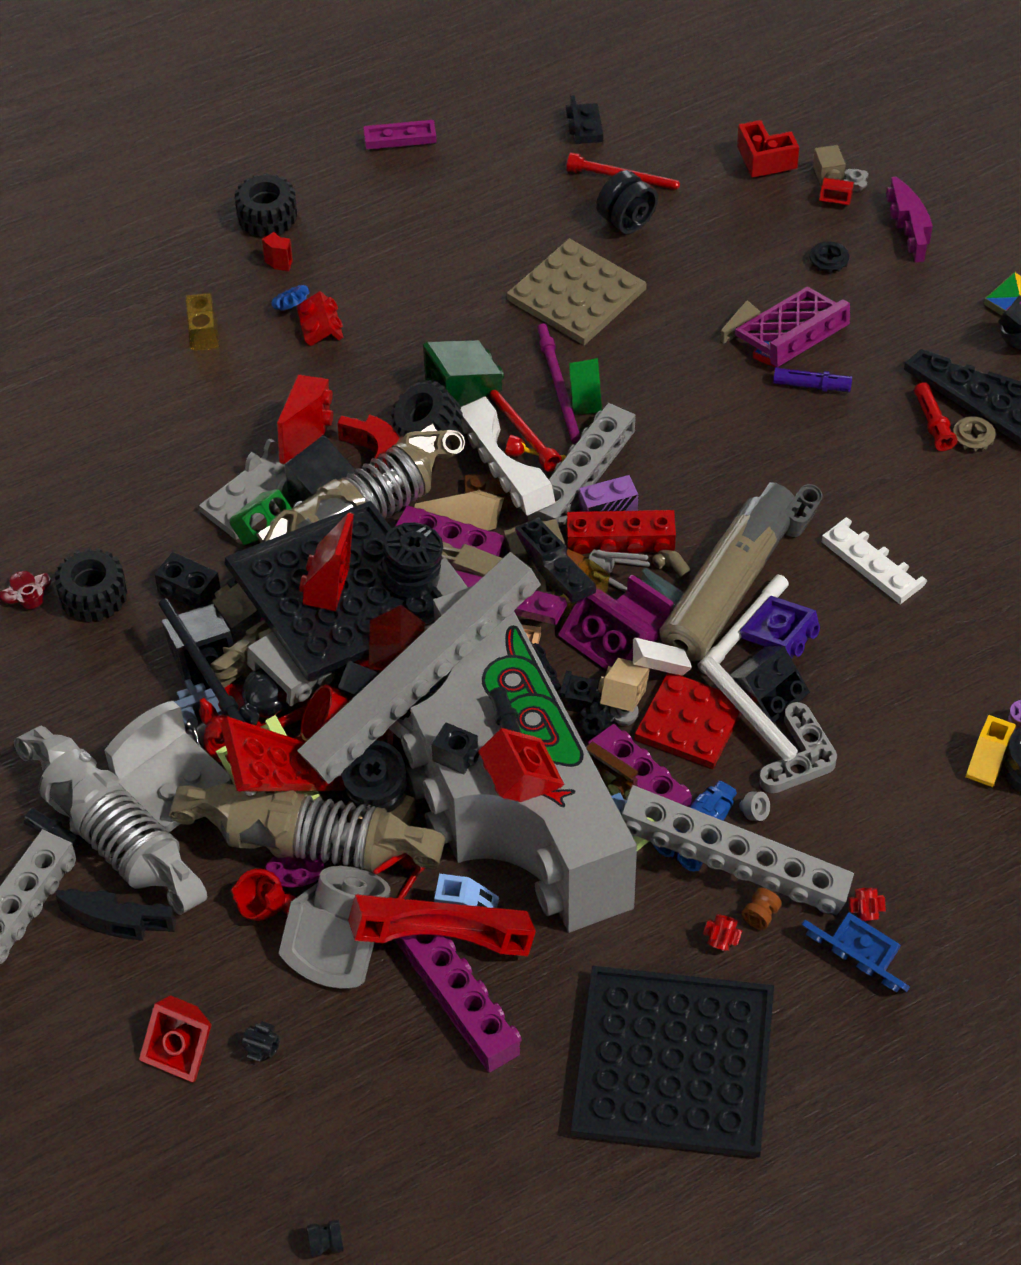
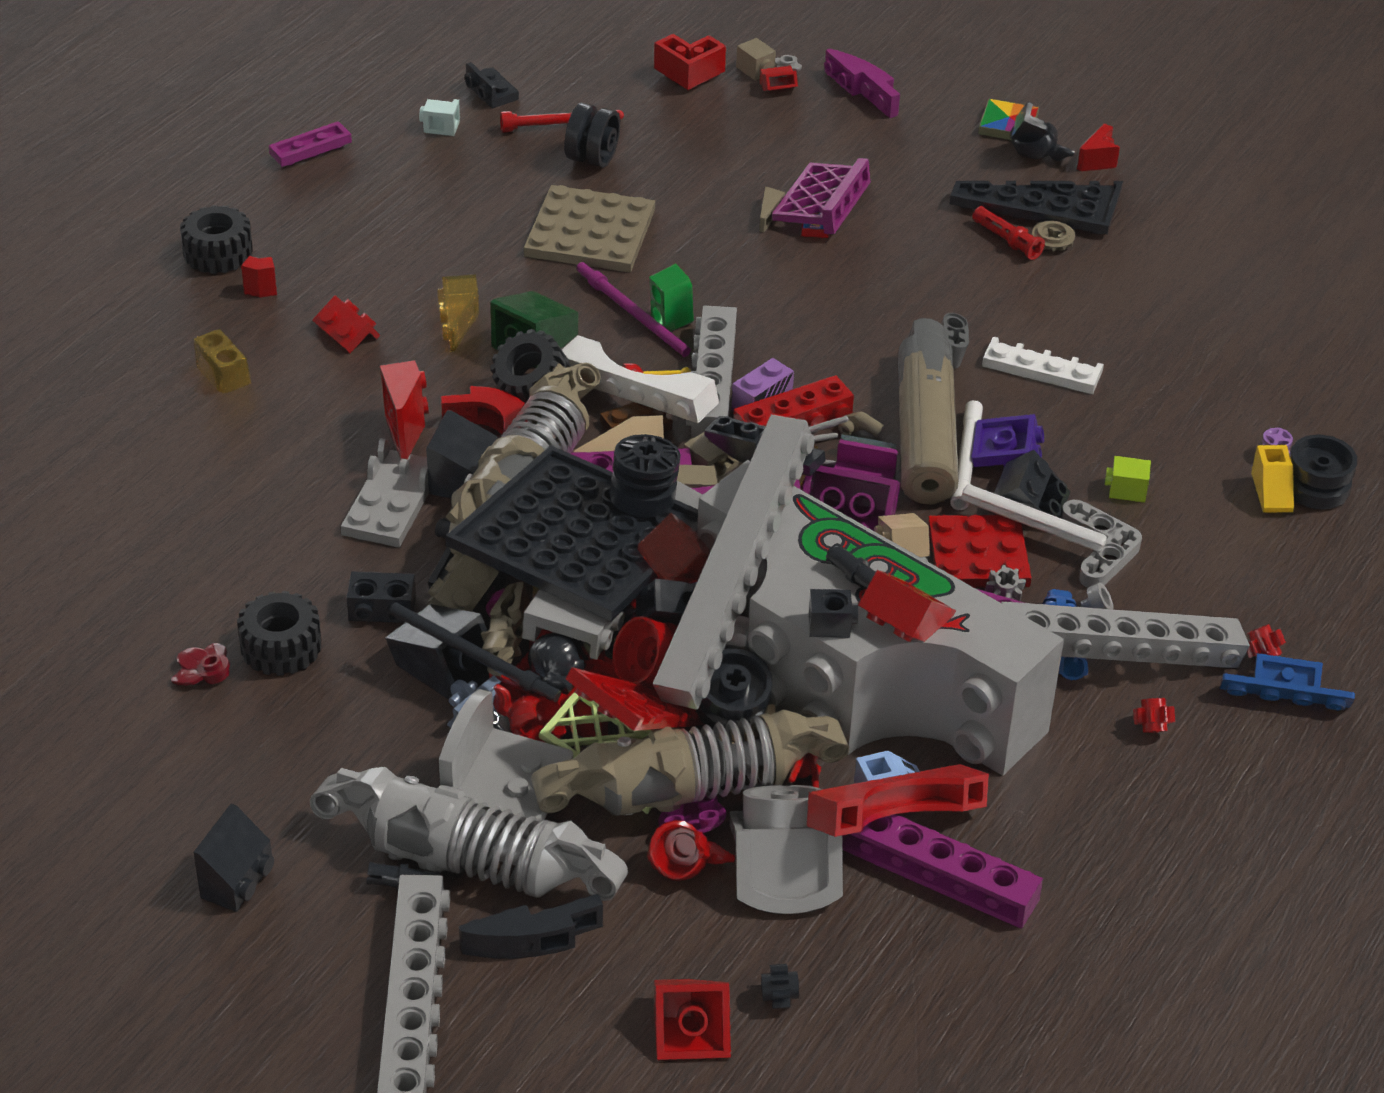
camera: 30 degrees left, 10 degrees down
green piece [230,489,292,545] -> none
blue gear [271,285,310,311] -> none
red slope [299,513,354,611] -> none
red piece [489,390,562,472] -> none
black plate [571,965,774,1158] -> none
white slope [633,638,691,676] -> none
dark orange wheel [741,888,782,930] -> none
dark purple pin [773,367,852,393] -> none
black gear [810,241,849,273] -> none
none -> light aqua brick [419,99,460,136]
none -> clear yellow slope [437,274,479,352]
none -> light grey gear [985,565,1026,601]
none -> lime brick [1105,456,1151,503]

